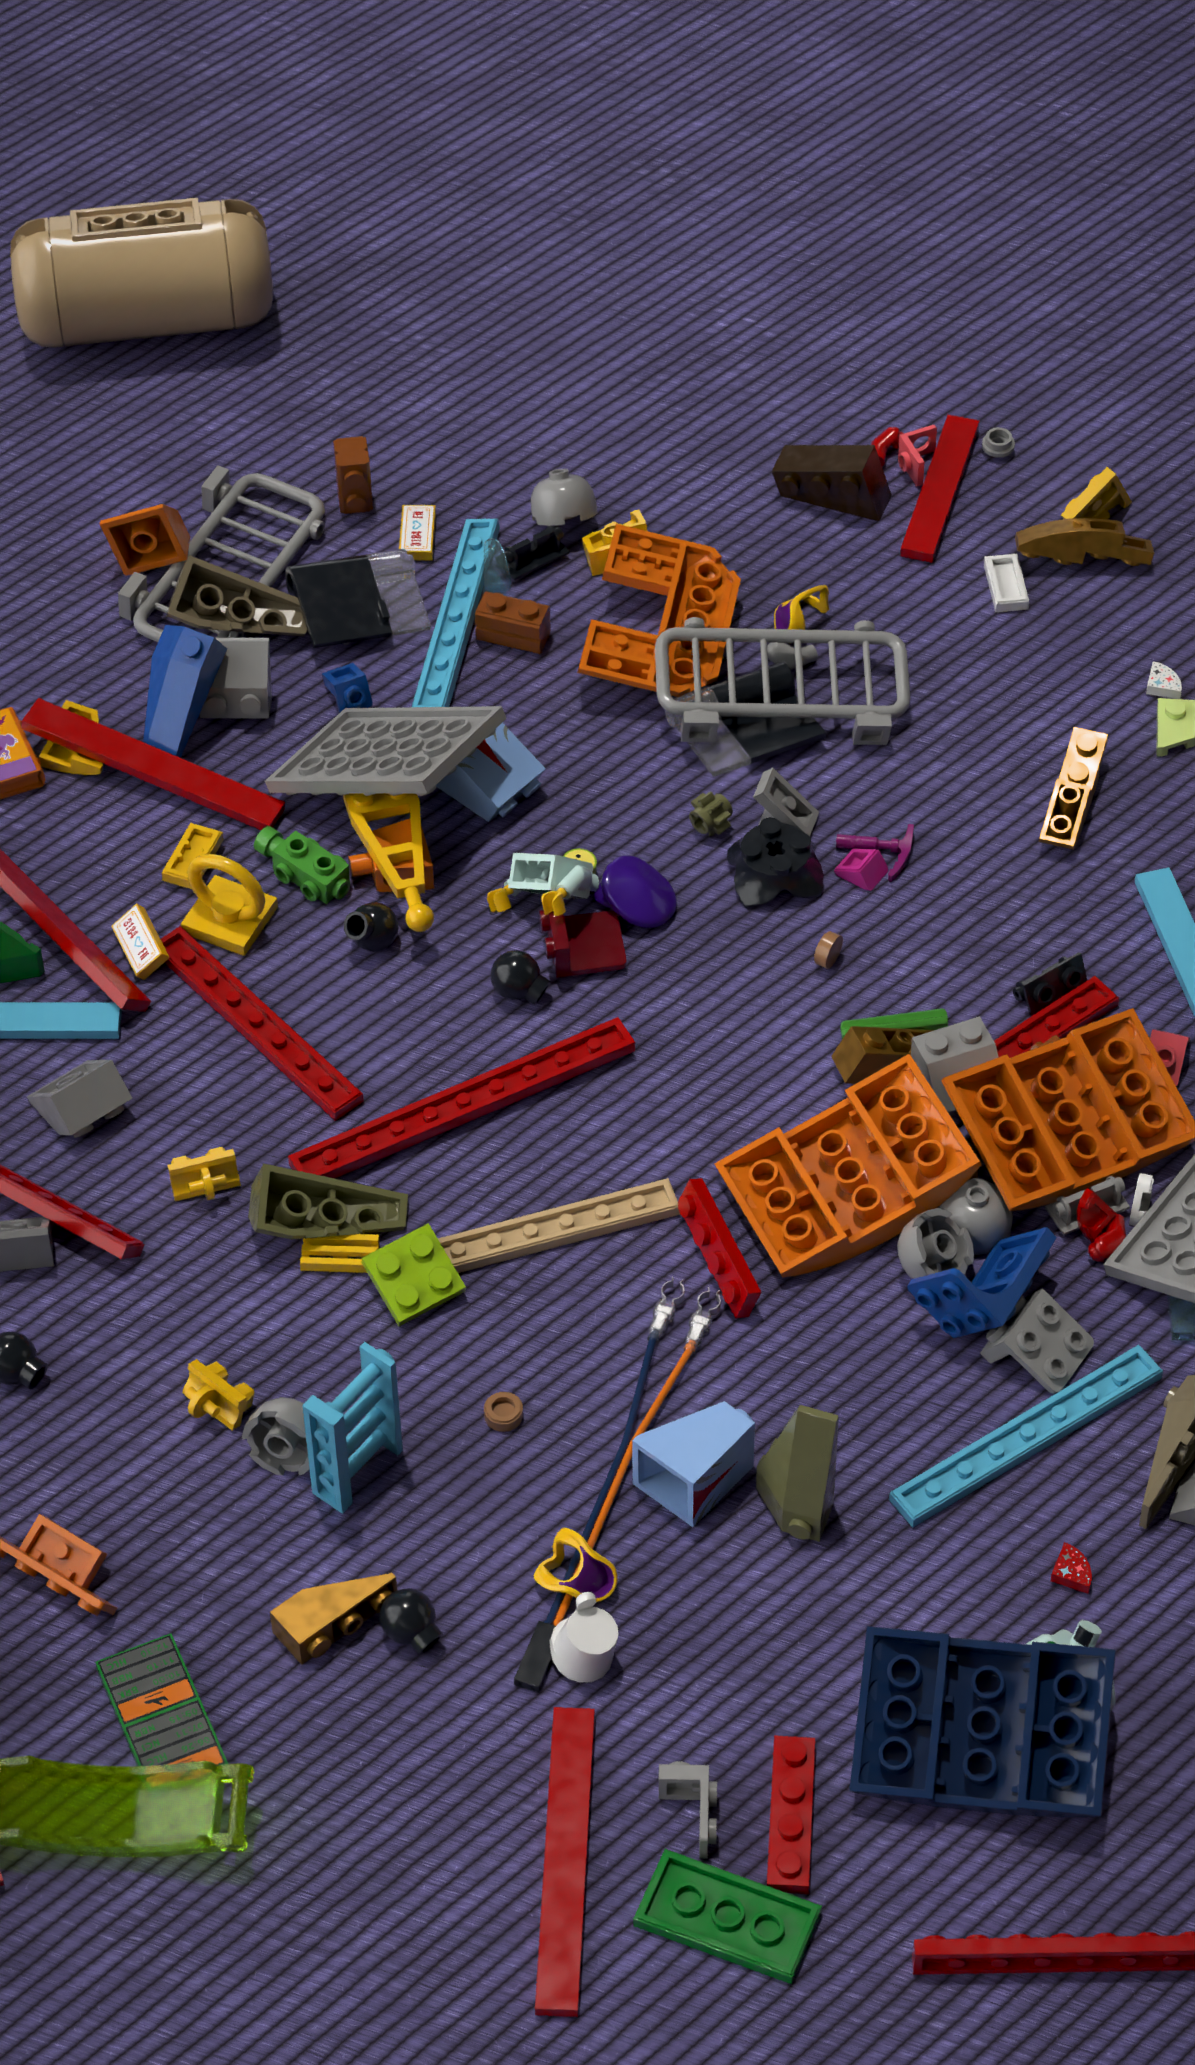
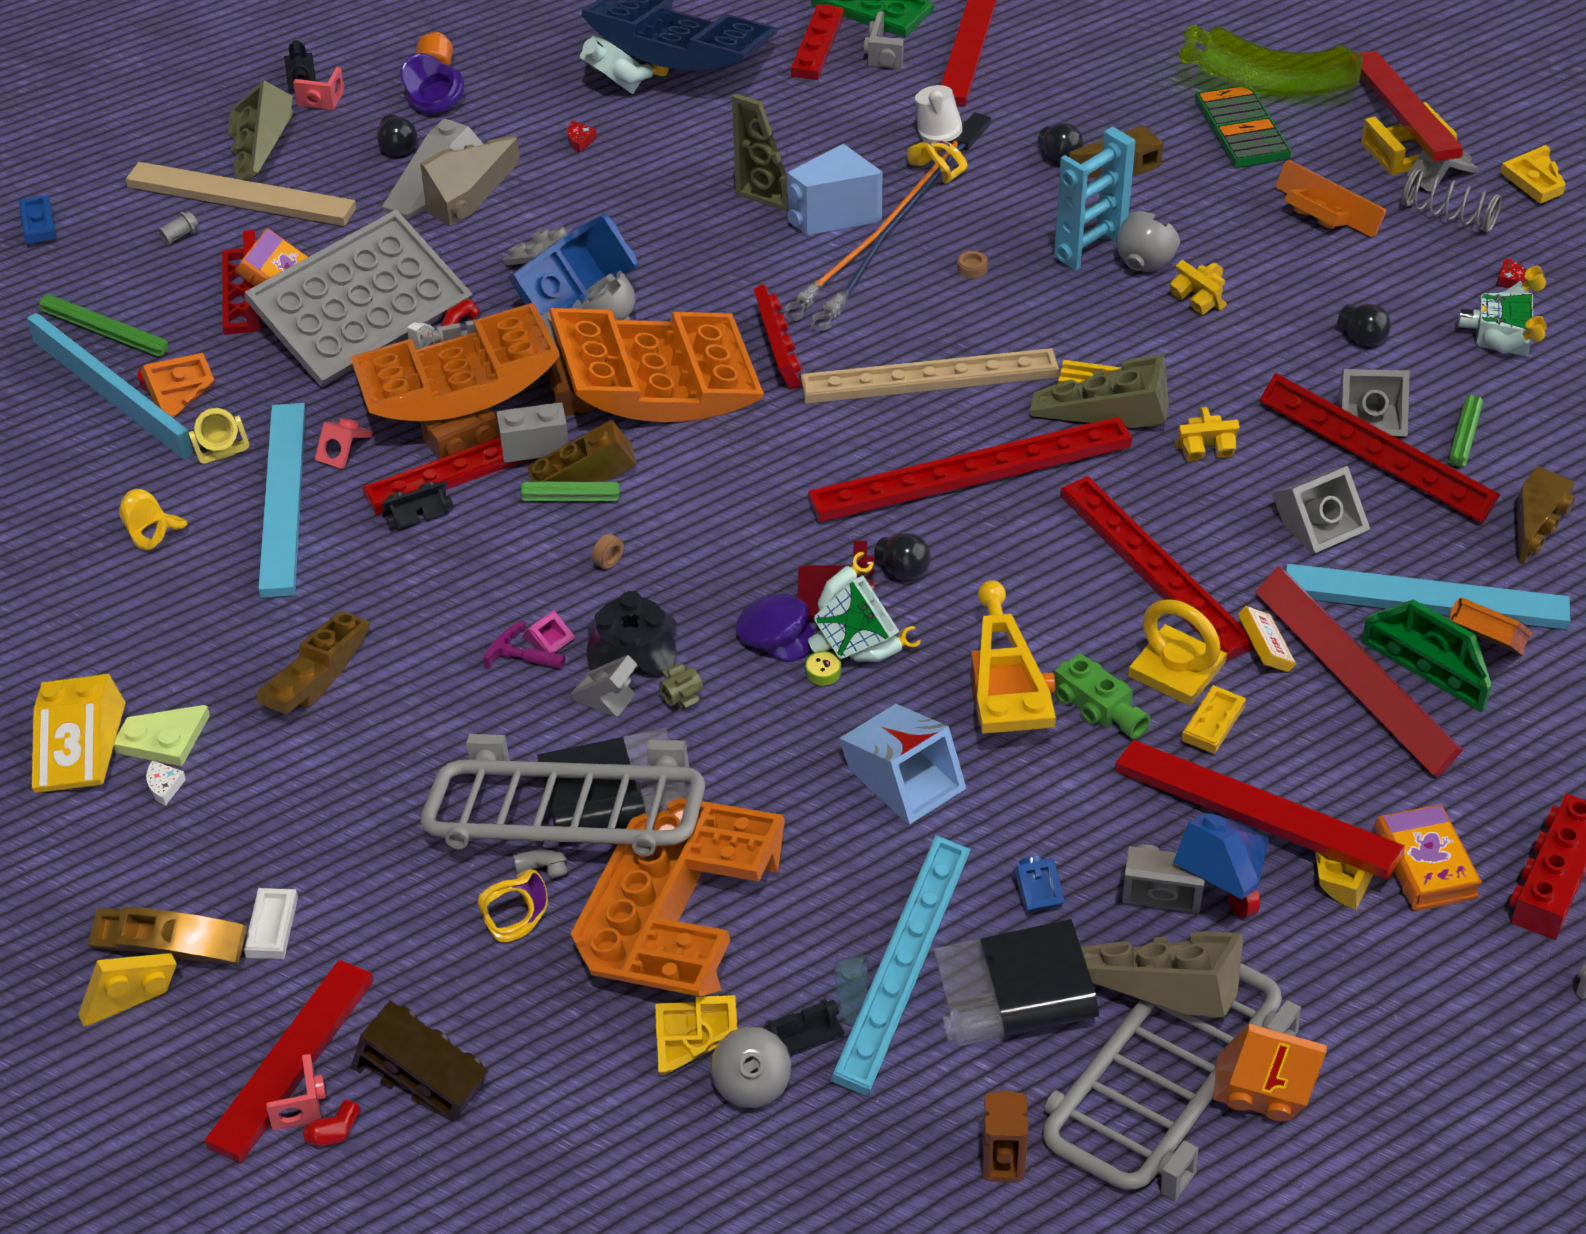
camera: 170 degrees left, 5 degrees down
light grey plate [265,706,507,796] -> none
black piece [344,902,399,952] -> none
lime plate [361,1223,466,1326] -> none
white tile [399,505,436,561] -> none
dark orange brick [475,591,551,654] -> none
medium azure tile [889,1345,1163,1528] -> none
light grey plate [982,427,1015,458] -> none
red tile [1077,1188,1117,1242] -> none

